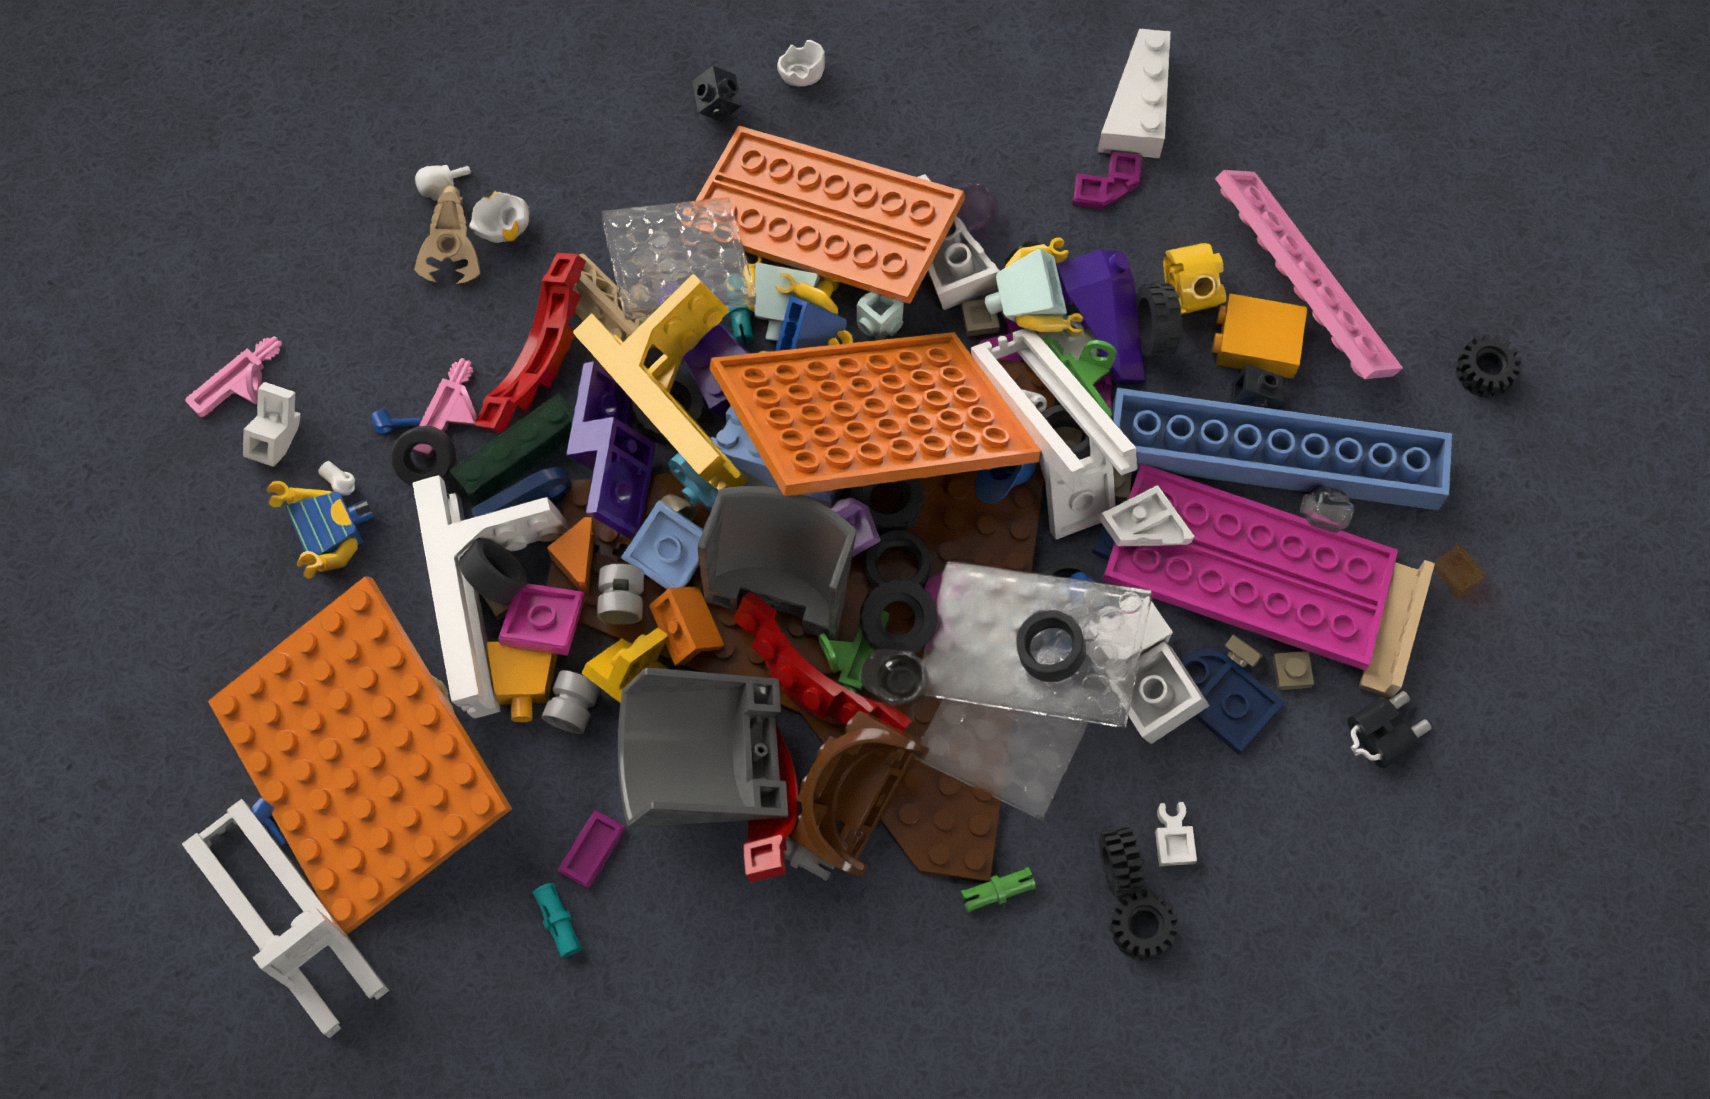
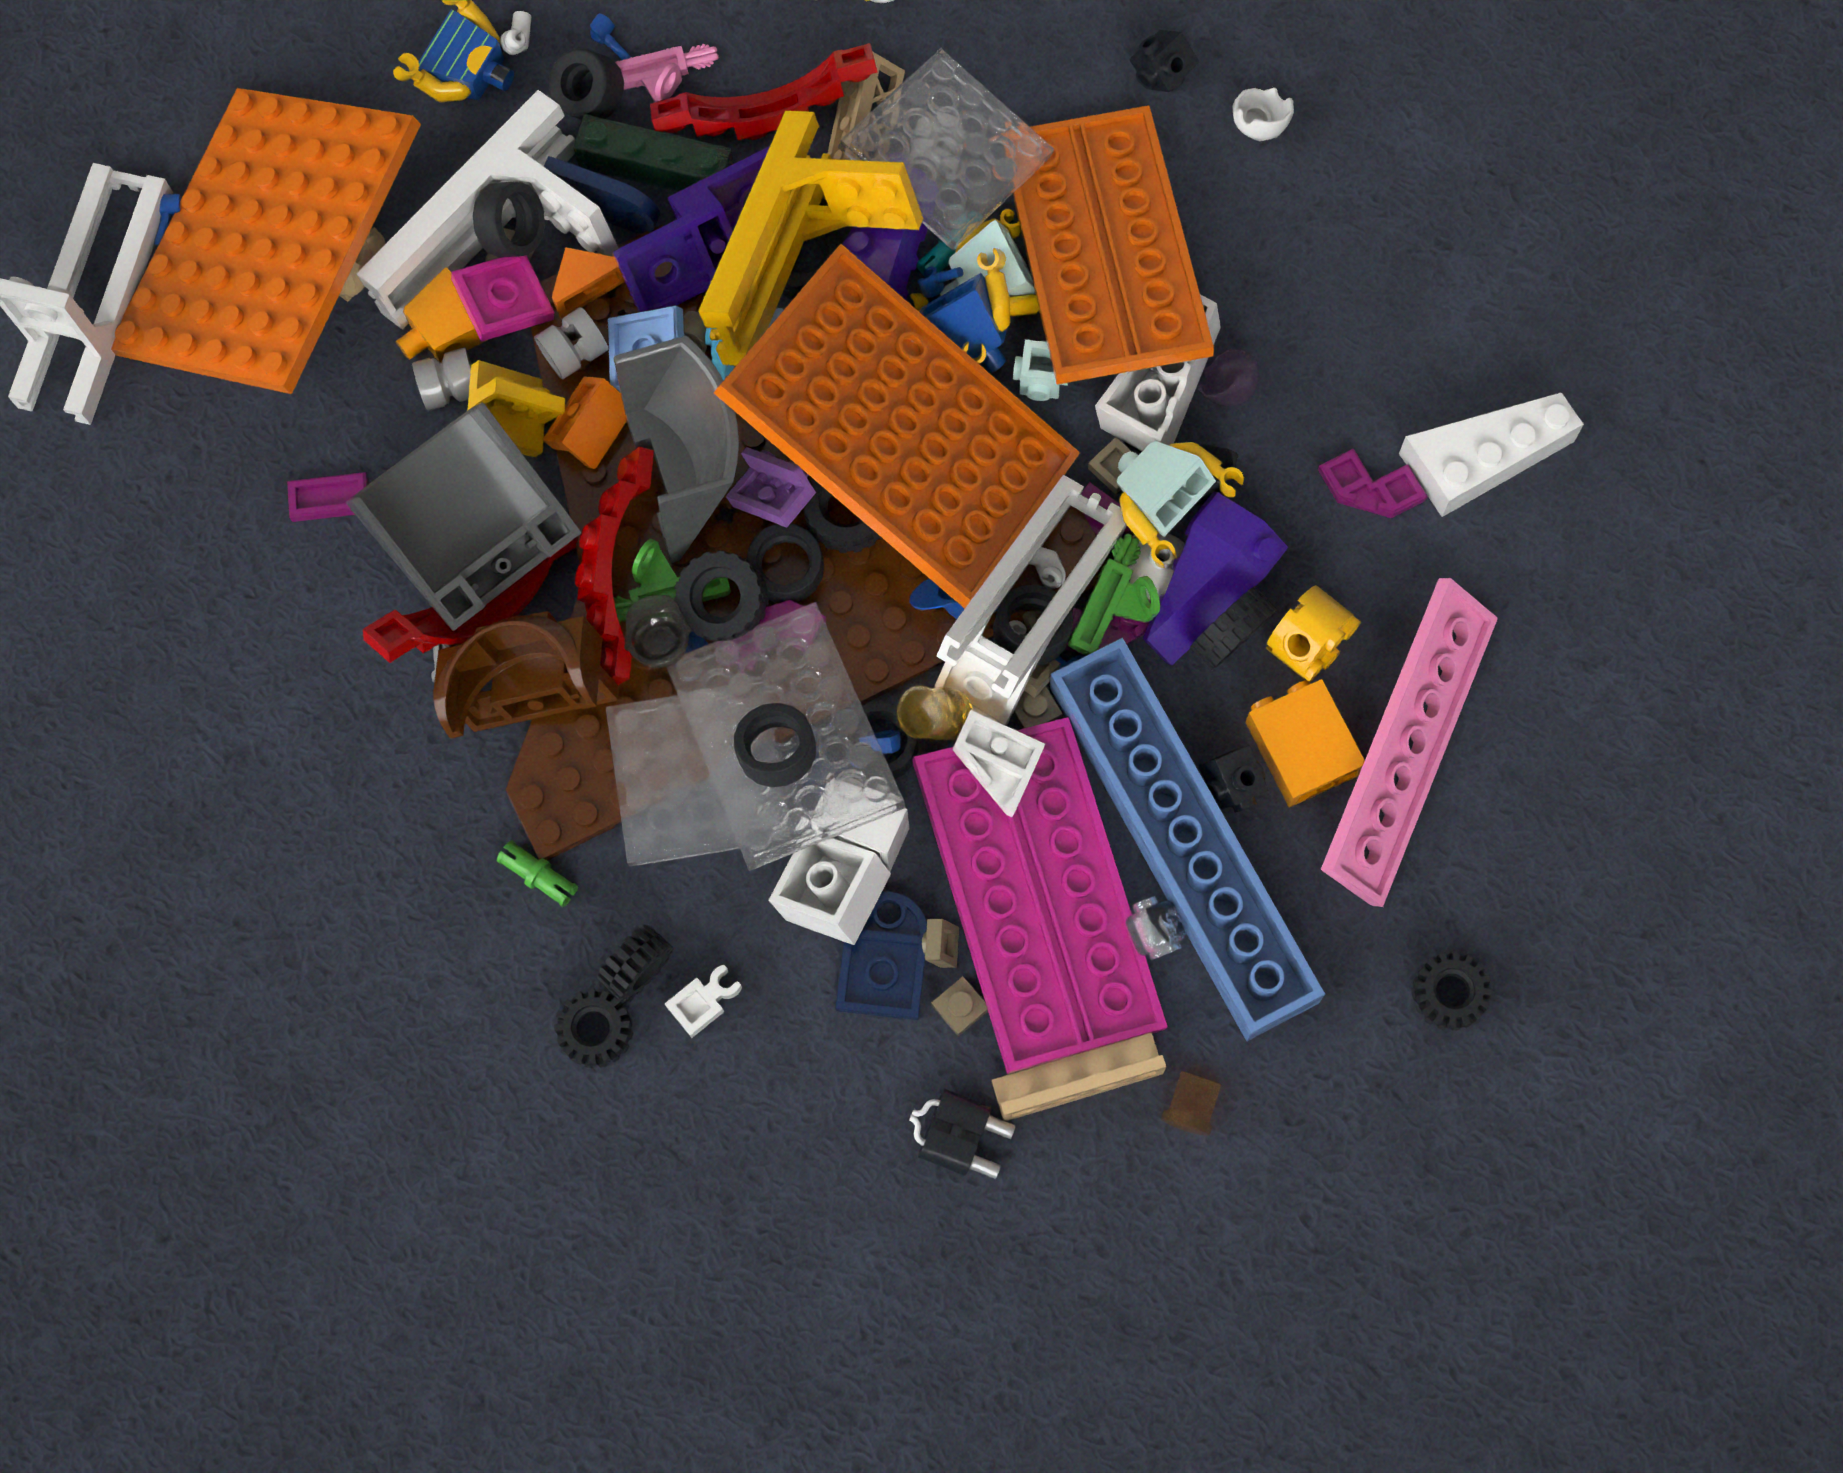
camera: 60 degrees right, 5 degrees up
teal pin [532,883,582,958] -> none
none -> clear yellow wheel [897,685,972,741]
none -> blue hand [917,266,963,298]

